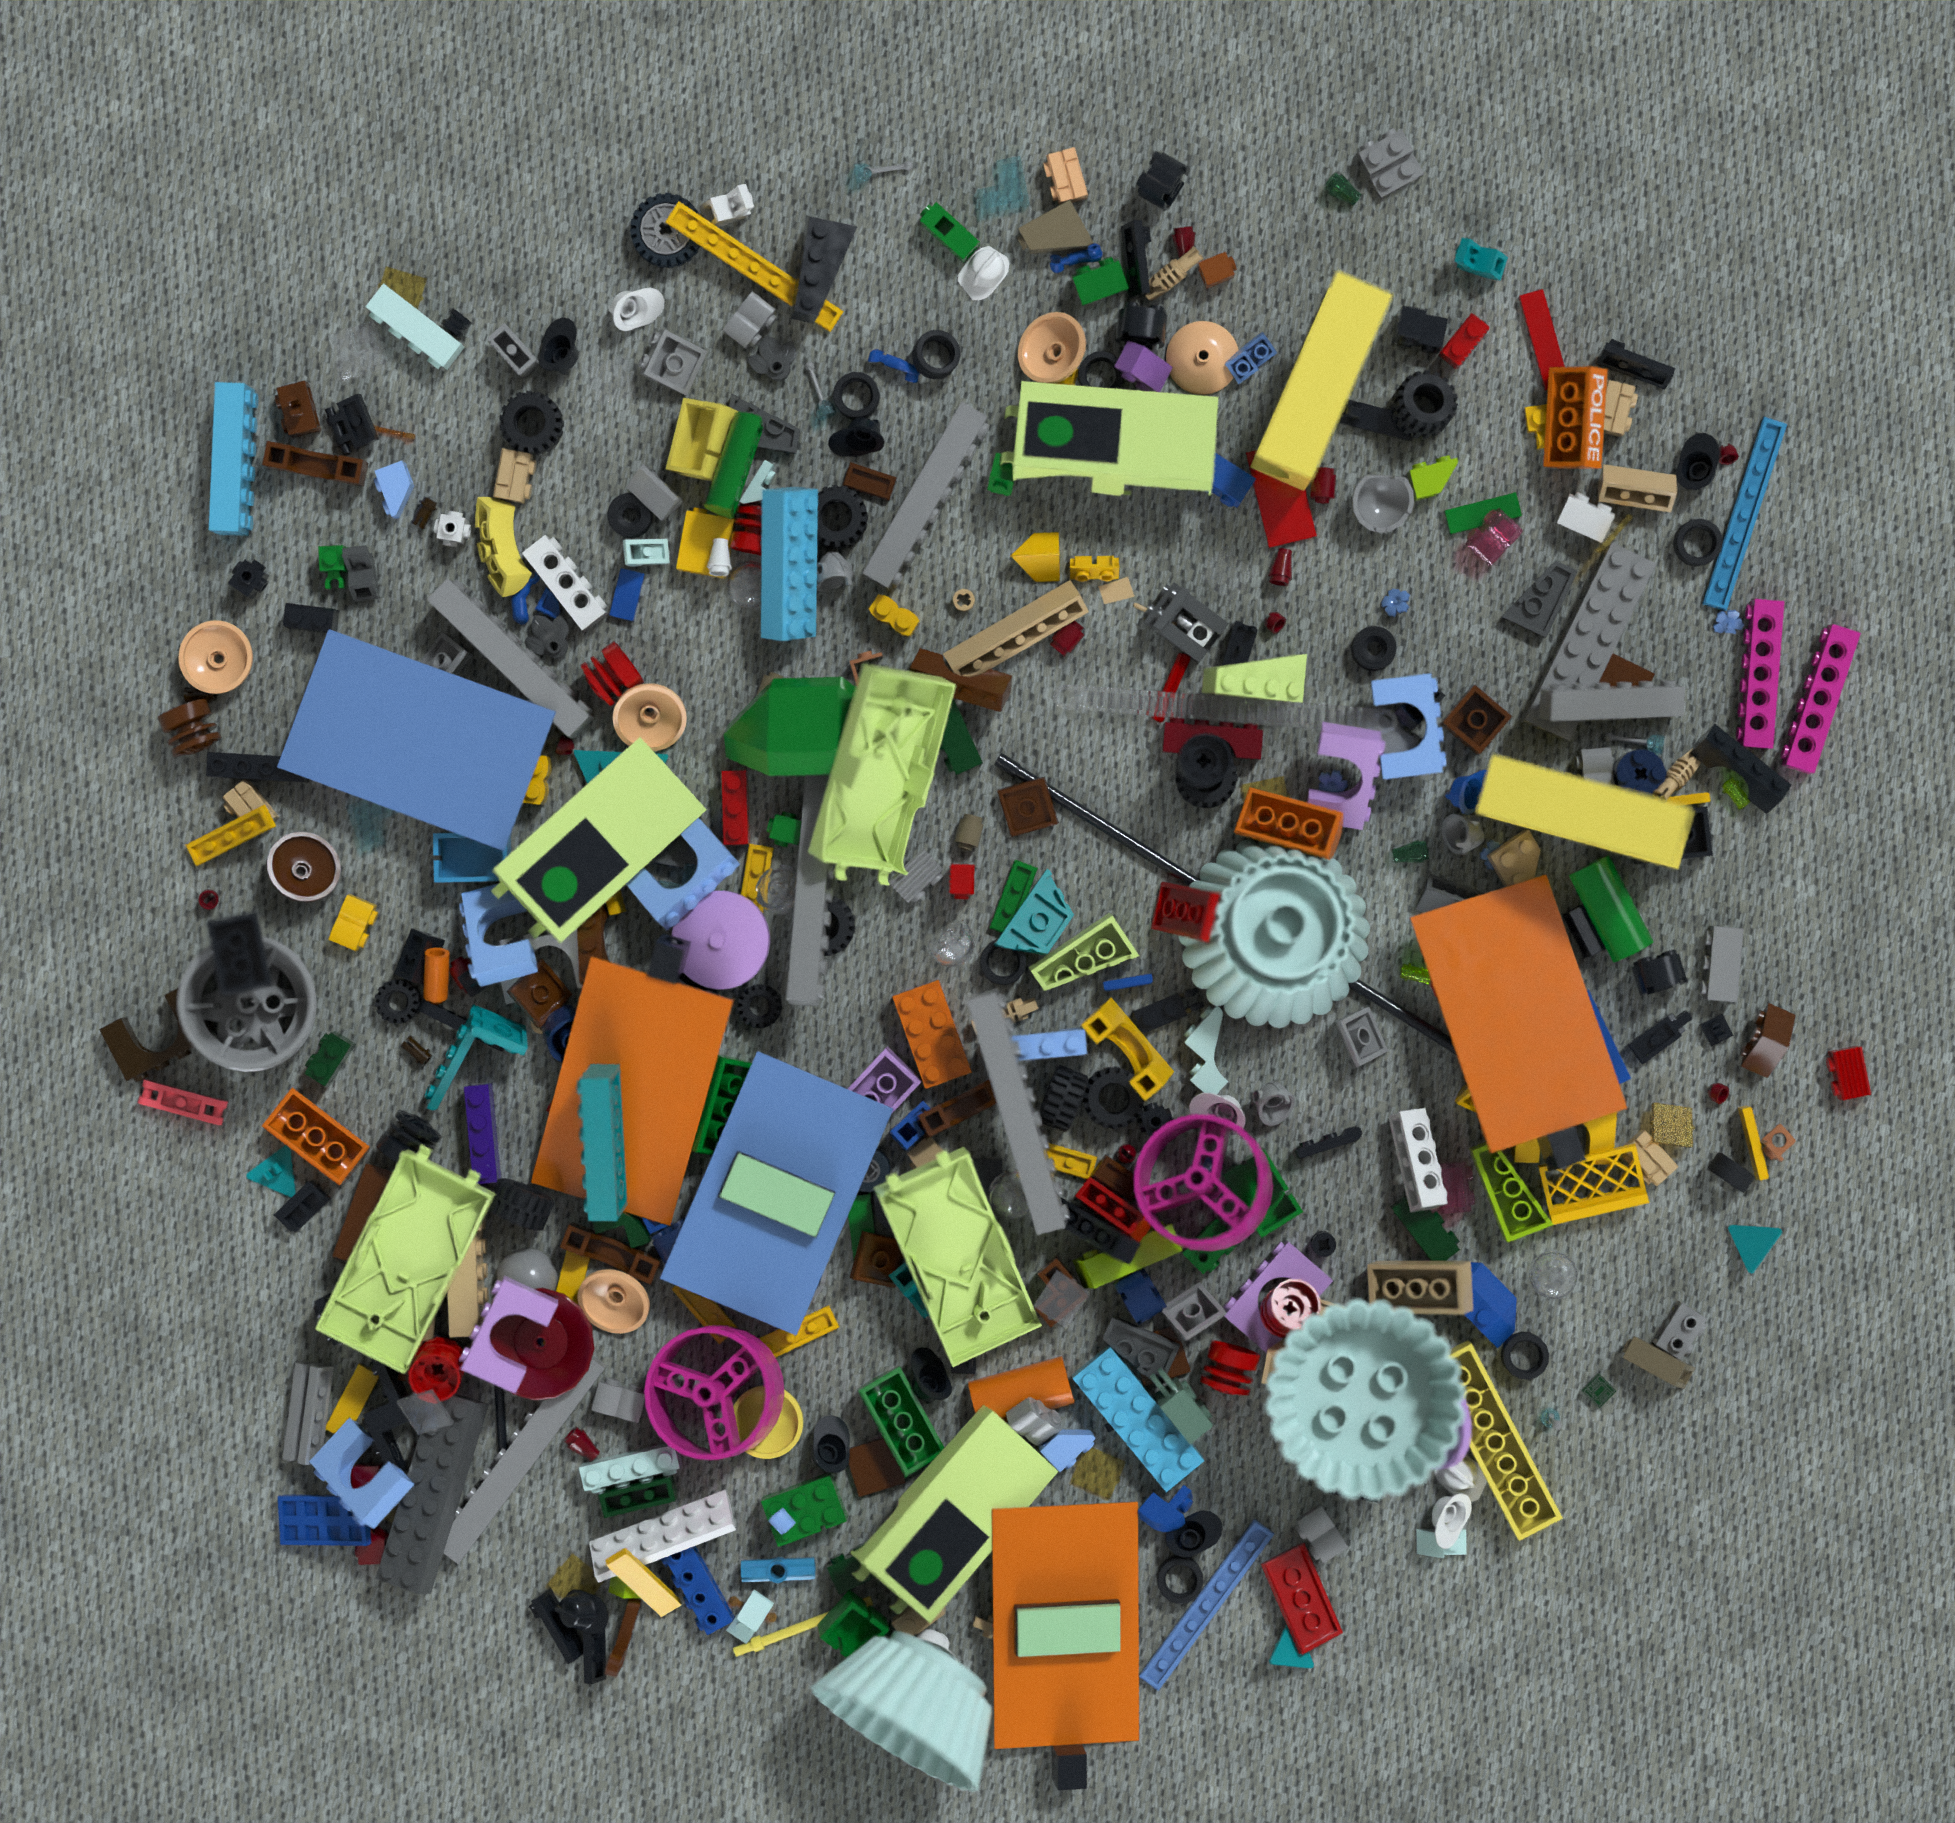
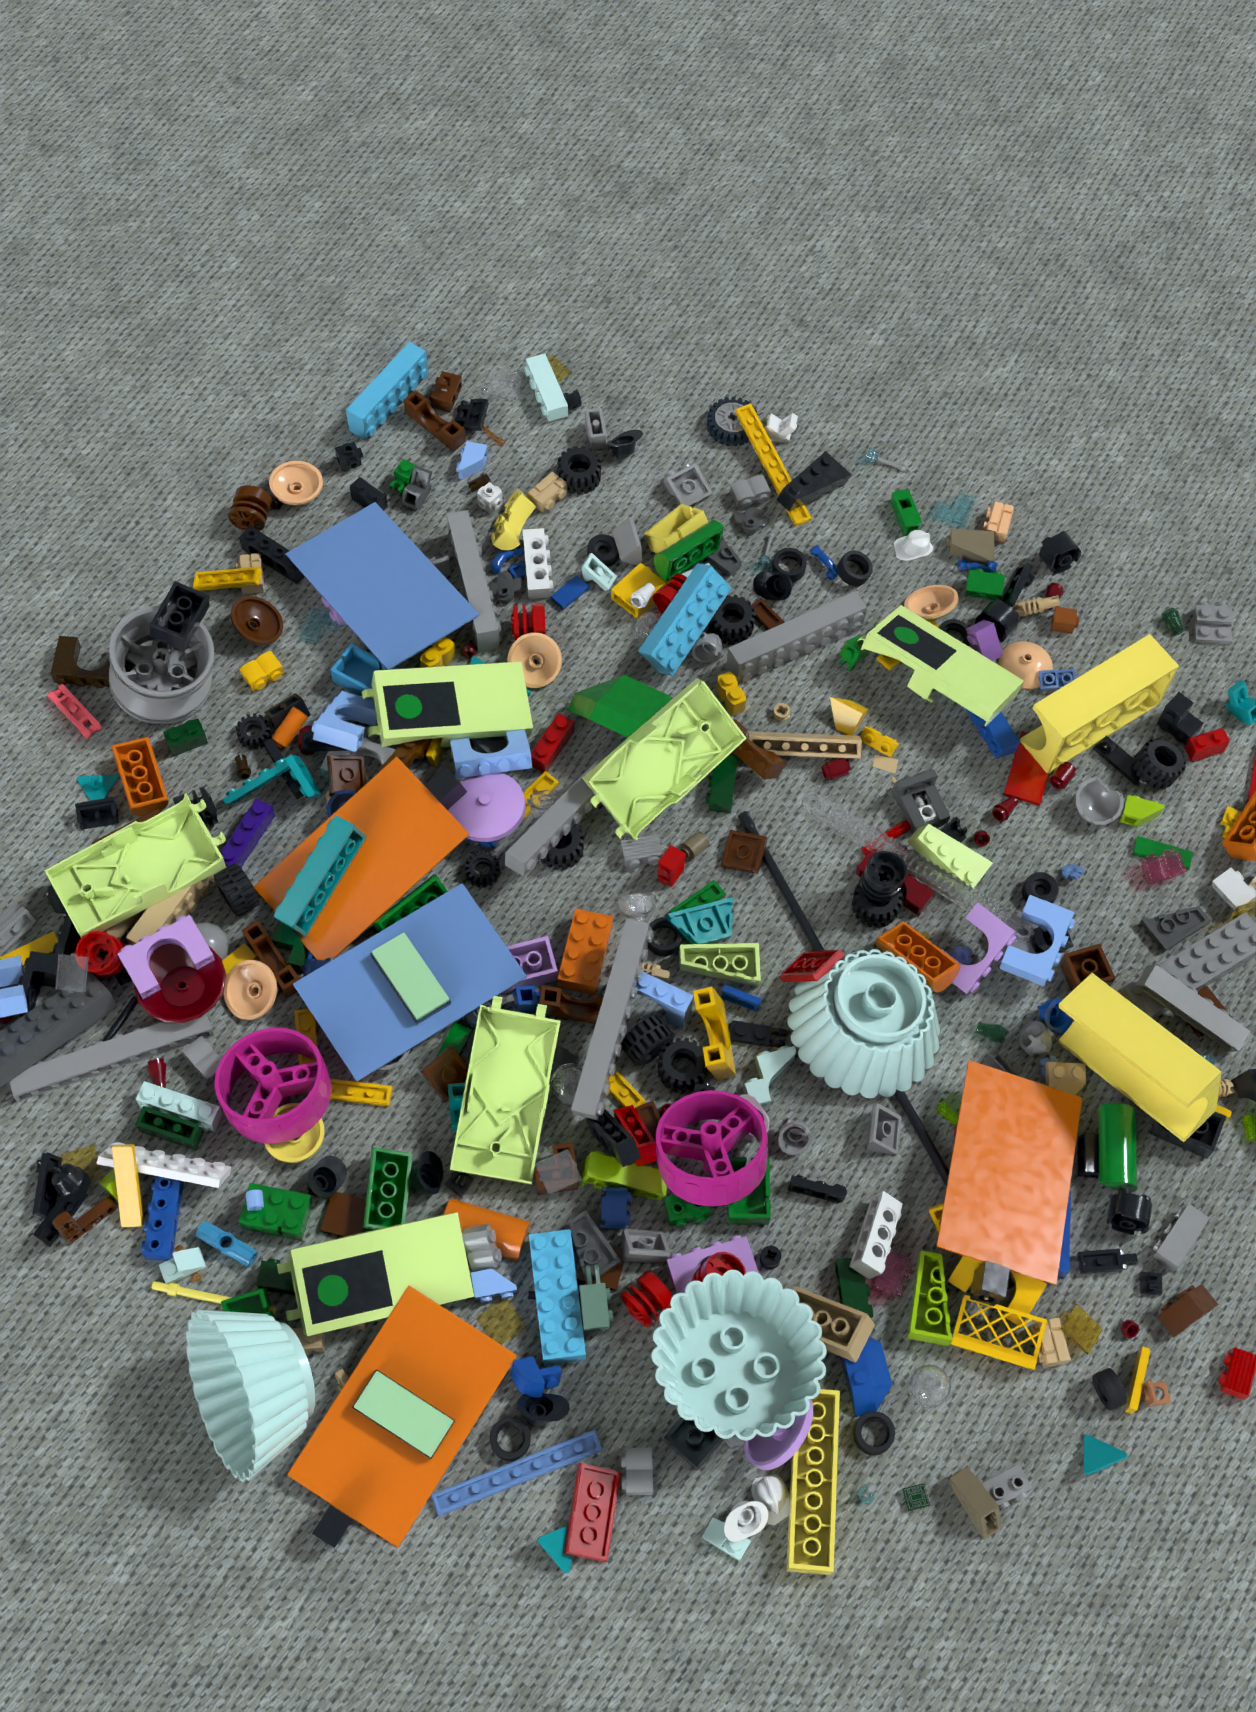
camera: 30 degrees right, 25 degrees down
white piece [608,288,665,331] -> none
green brick [766,811,802,848] -> none

